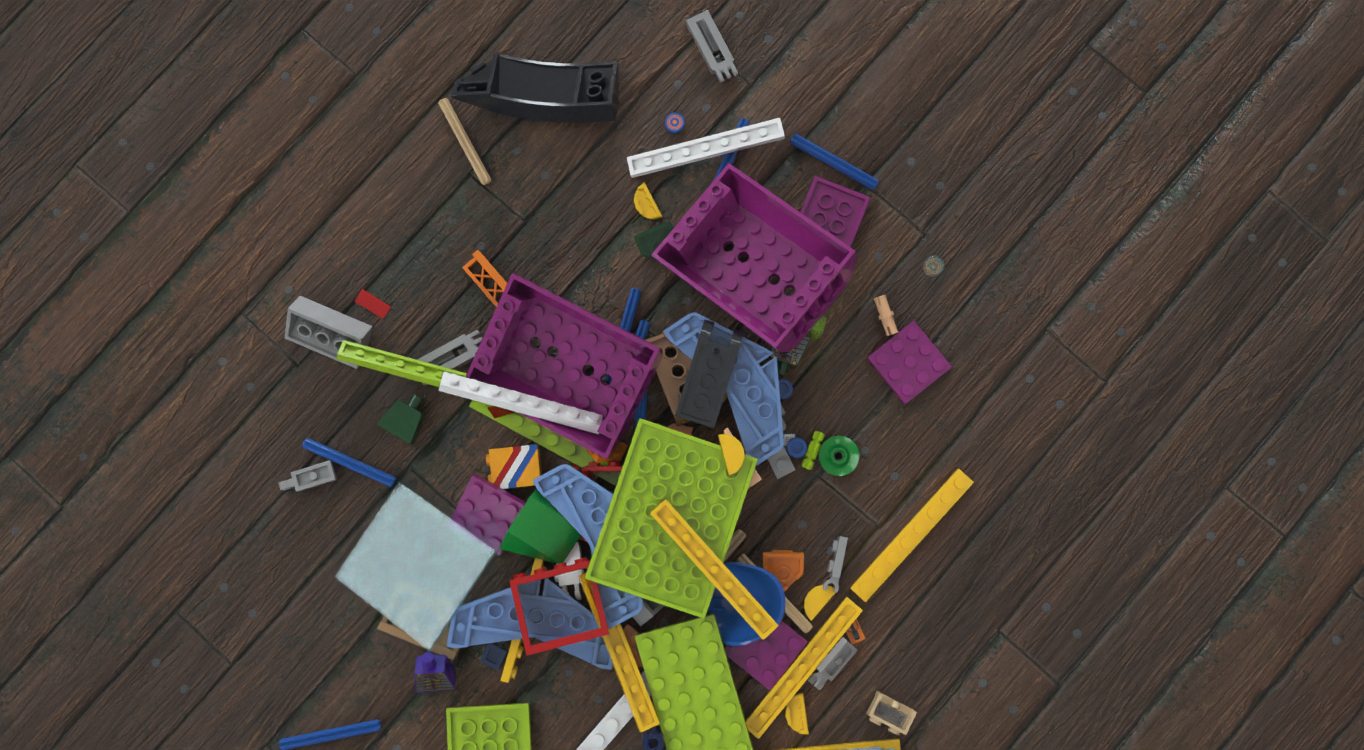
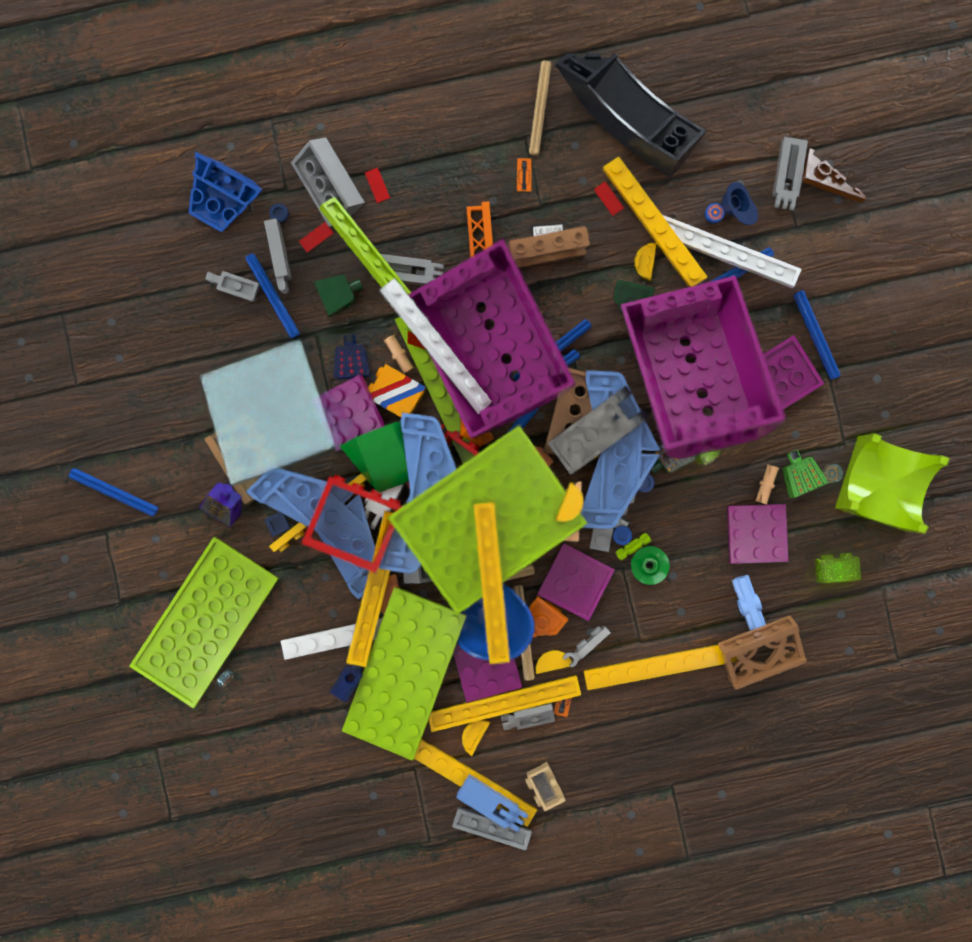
camera: 30 degrees right, 5 degrees up
none -> blue wedge [189,152,263,232]
none -> light grey hinge [264,219,292,294]
none -> dark blue tile [269,203,289,224]
none -> red sticker [299,222,333,252]
none -> clear blue torso [333,335,372,380]
none -> light nougat pin [384,335,414,374]
none -> medium nougat fence [509,226,590,269]
none -> orange sticker [517,158,532,191]
none -> white sticker [531,223,565,236]
none -> magenta plate [537,543,615,621]
none -> red sticker [594,182,624,216]
none -> yellow plate [603,157,707,287]
none -> medium nougat fence [718,616,807,690]
none -> dark blue piece [722,182,758,225]
none -> light blue piece [732,575,766,631]
none -> bright green torso [782,450,828,498]
none -> reddish brown wing [802,148,866,203]
none -> clear neon green brick [815,553,861,583]
none -> lime piece [835,434,949,533]

